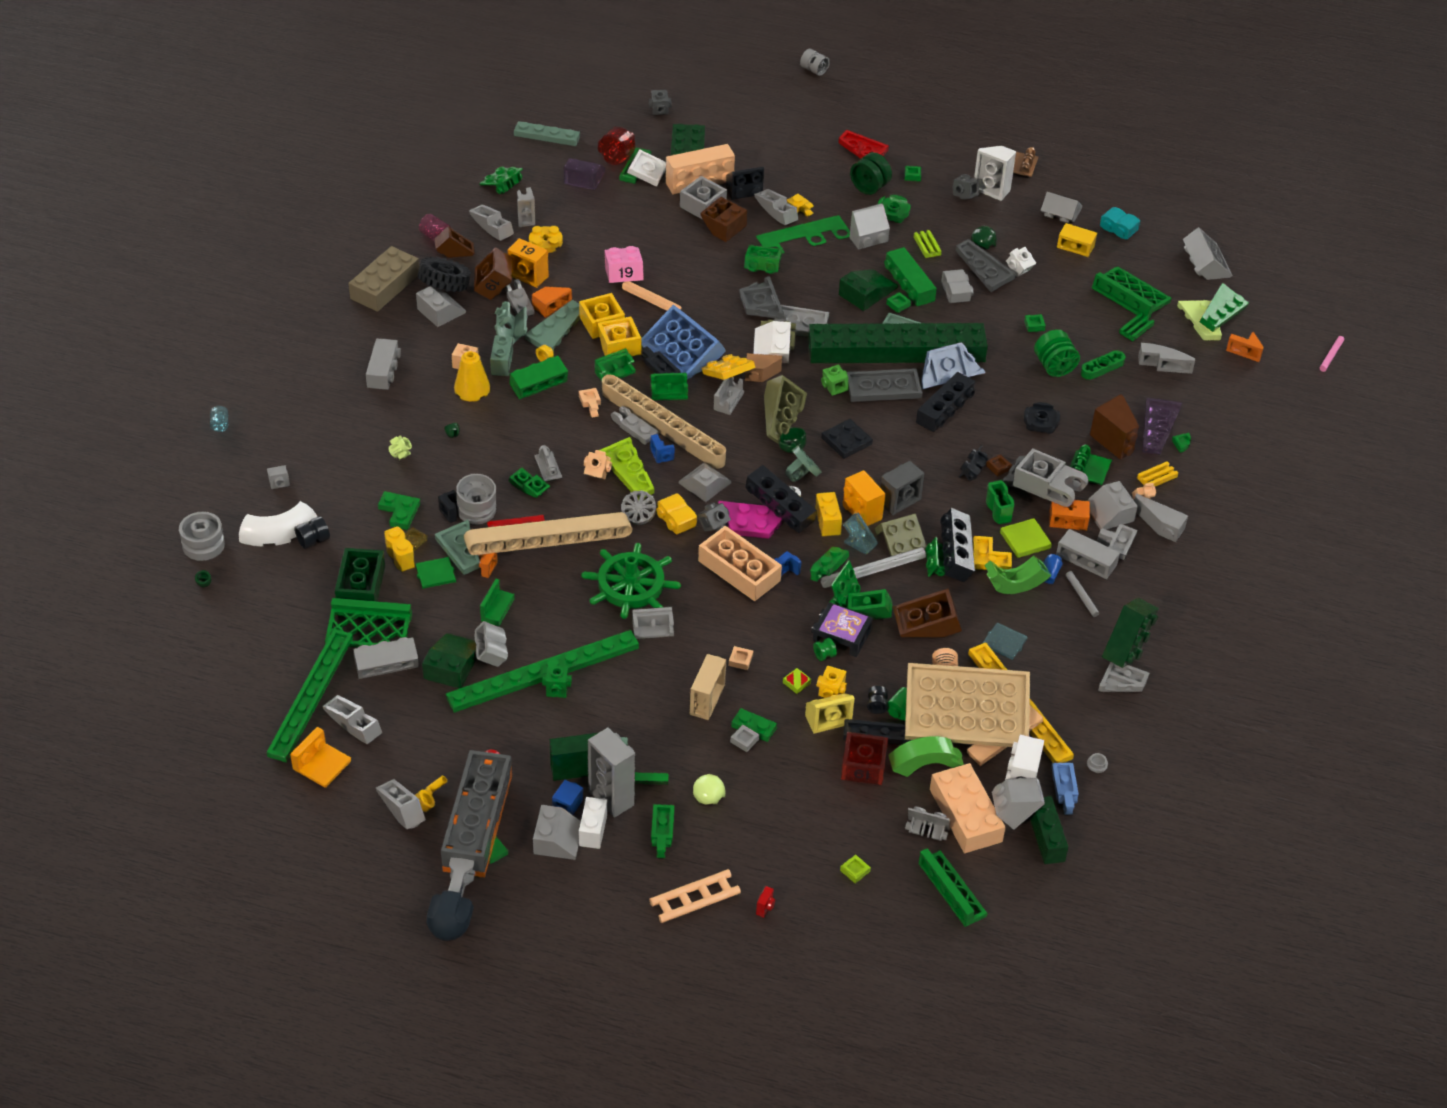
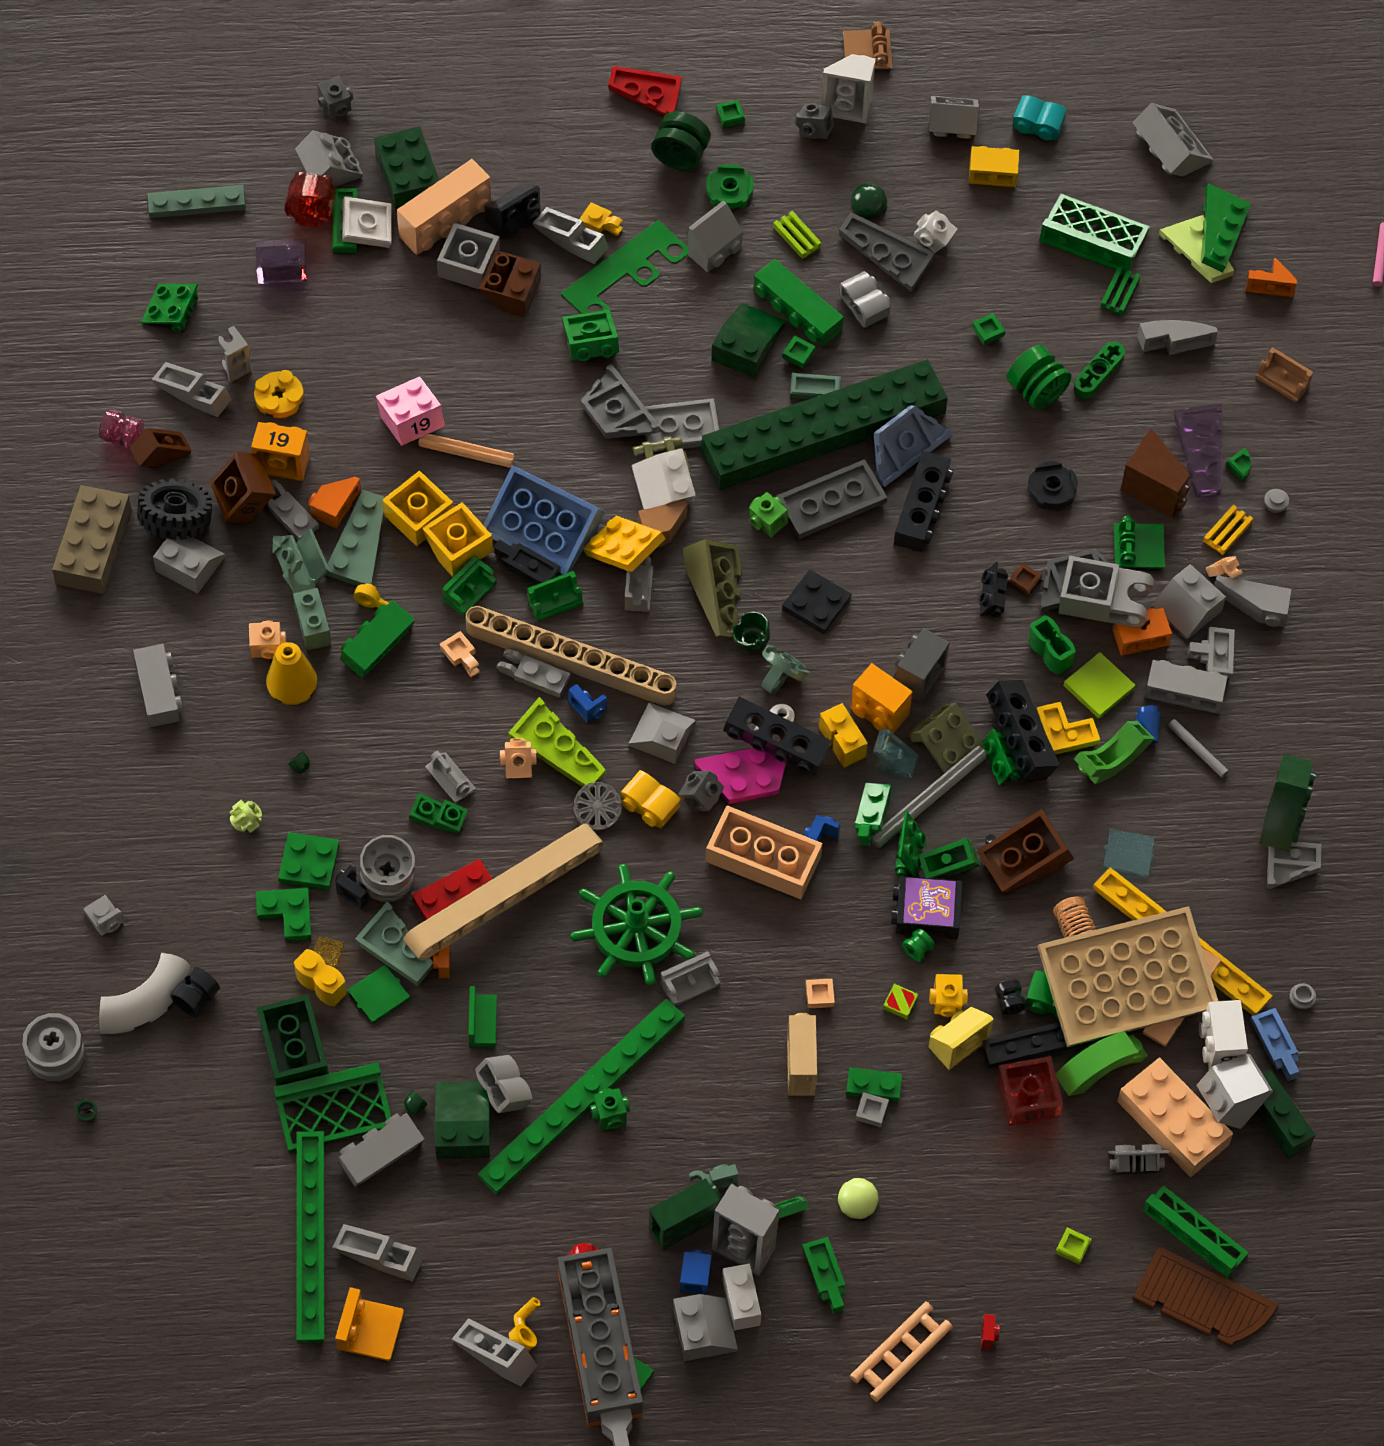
camera: 20 degrees left, 15 degrees up
none -> green plate [278,832,340,890]
none -> light grey slope [295,130,363,189]
none -> dark green hinge [404,1090,428,1114]
none -> reddish brown piece [1133,1246,1278,1346]
none -> medium nougat hinge [1256,347,1313,403]
none -> light grey plate [1264,489,1289,513]

